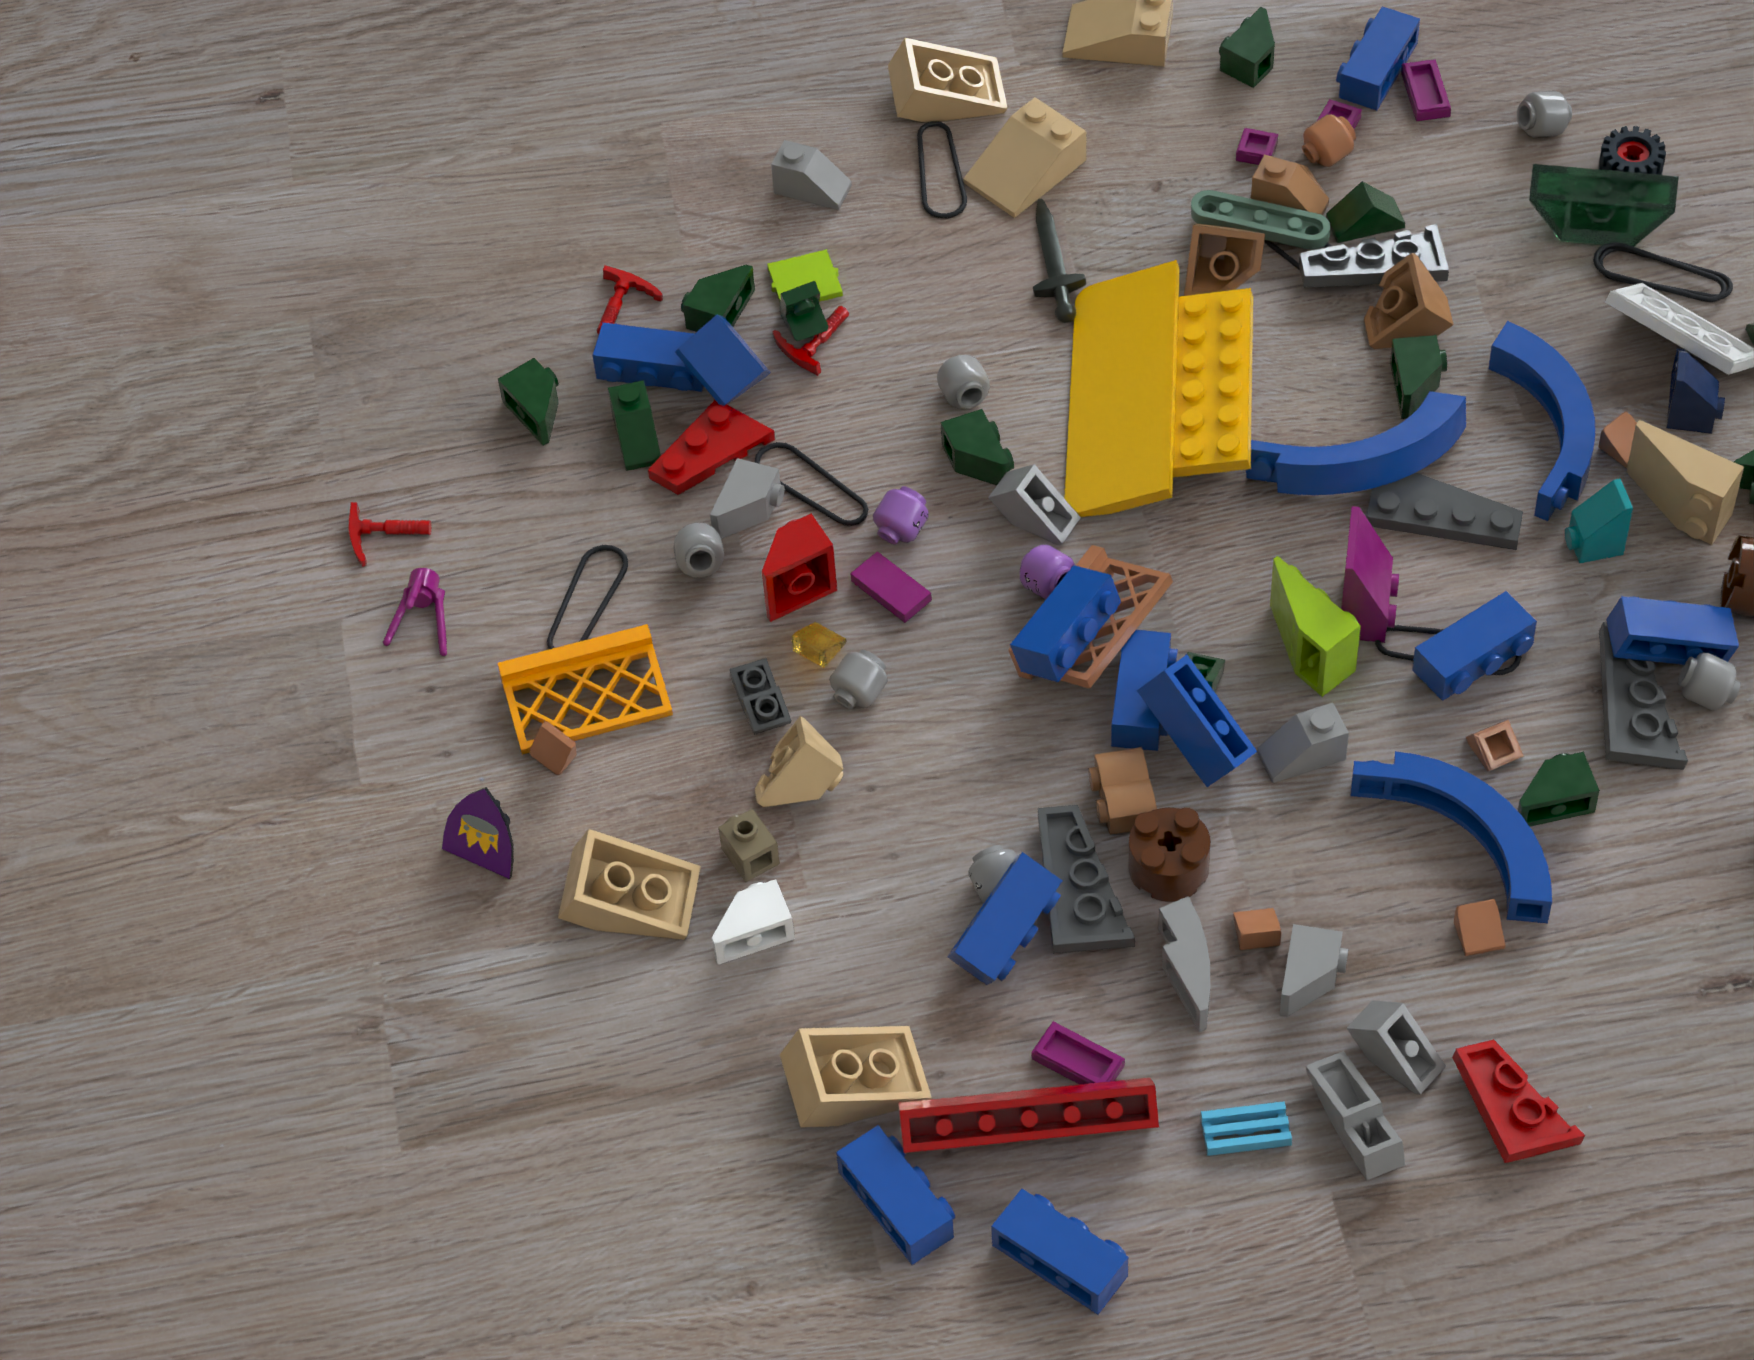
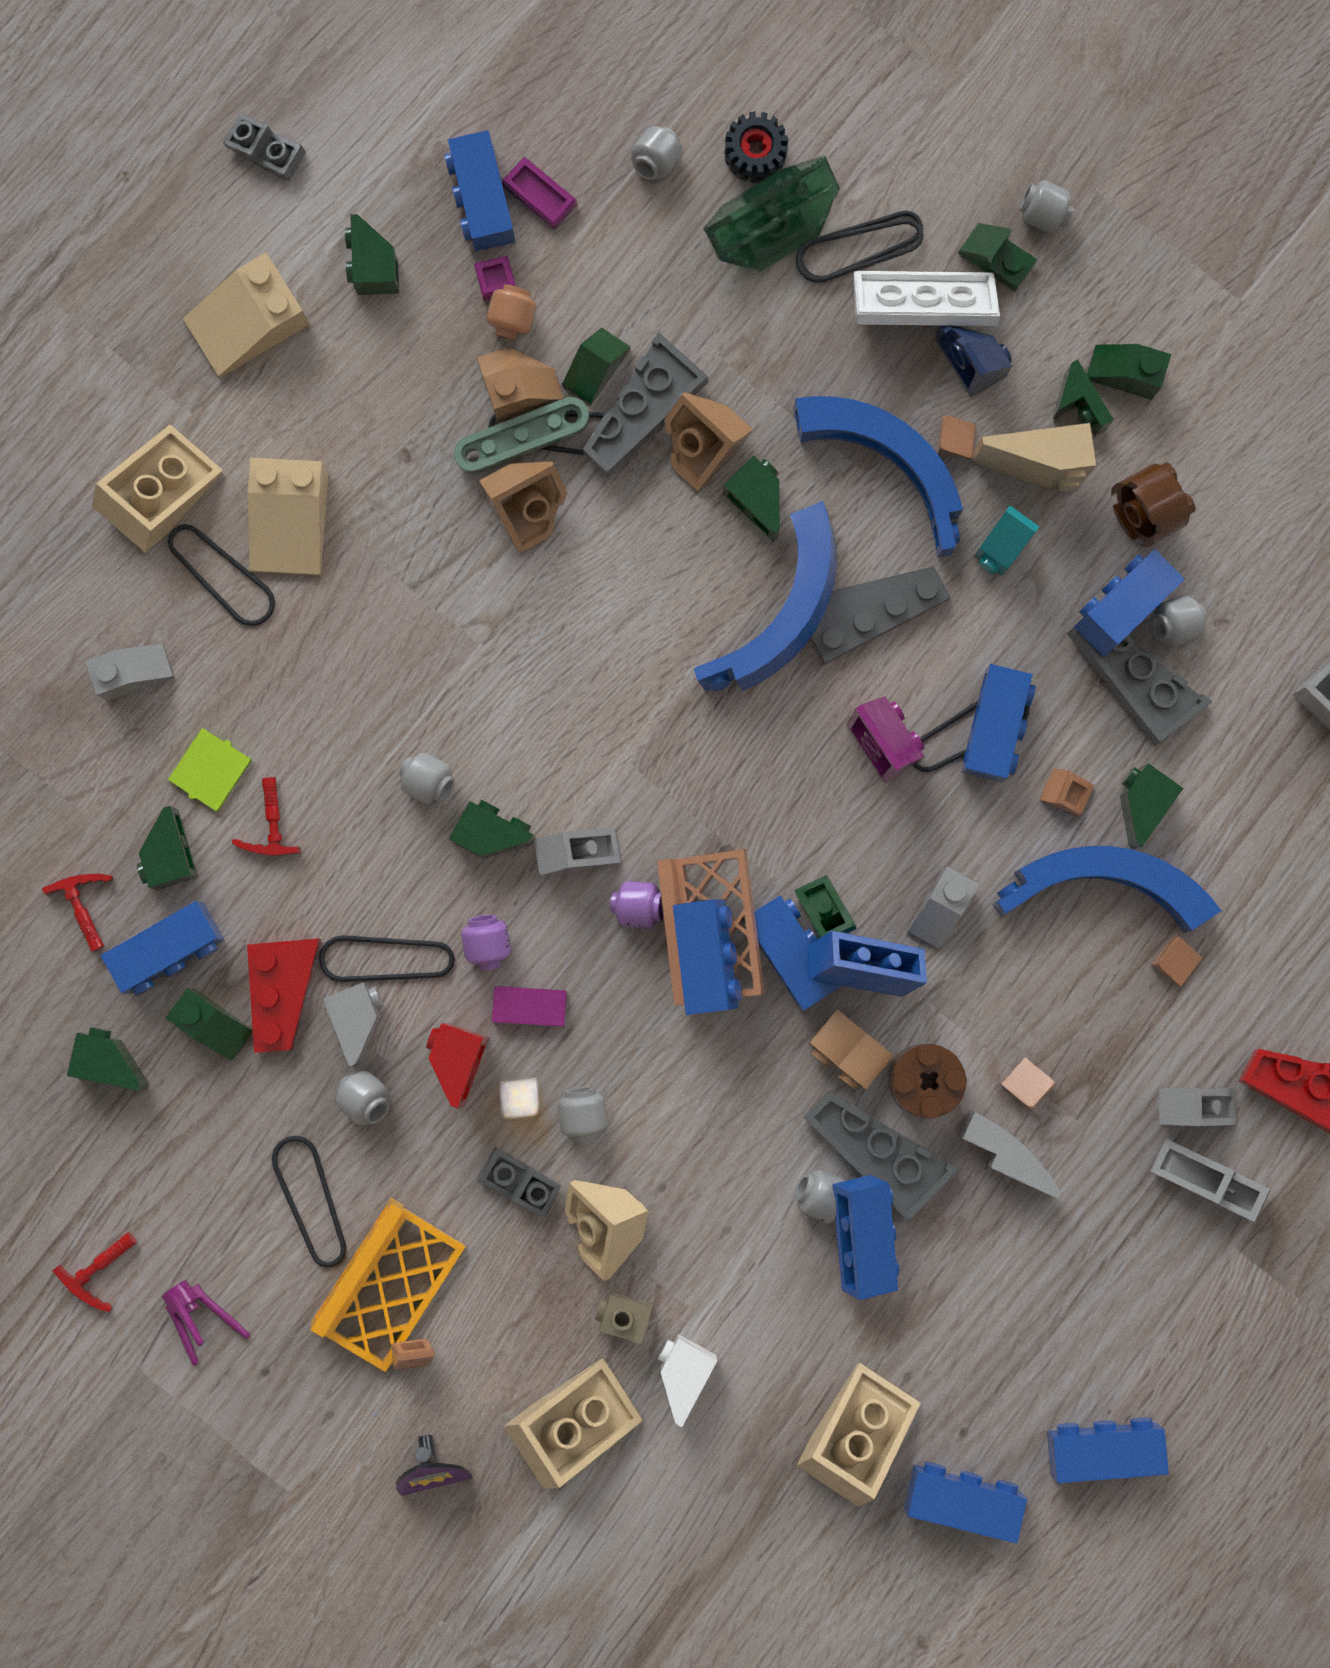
camera: 45 degrees left, 30 degrees up
blue slope [675,314,771,406] -> none
dark green slope [779,281,828,341] -> none
red brick [898,1078,1159,1153] -> none
magenta tile [1031,1021,1125,1085] -> none
pearl dark grey sword [1033,199,1087,323] -> none
yellow slope [1064,260,1253,517] -> none
medium azure tile [1200,1101,1292,1156] -> none
magenta tile [1236,128,1278,165] -> none
lime slope [1270,556,1361,697] -> none
light grey slope [1279,924,1349,1017] -> none

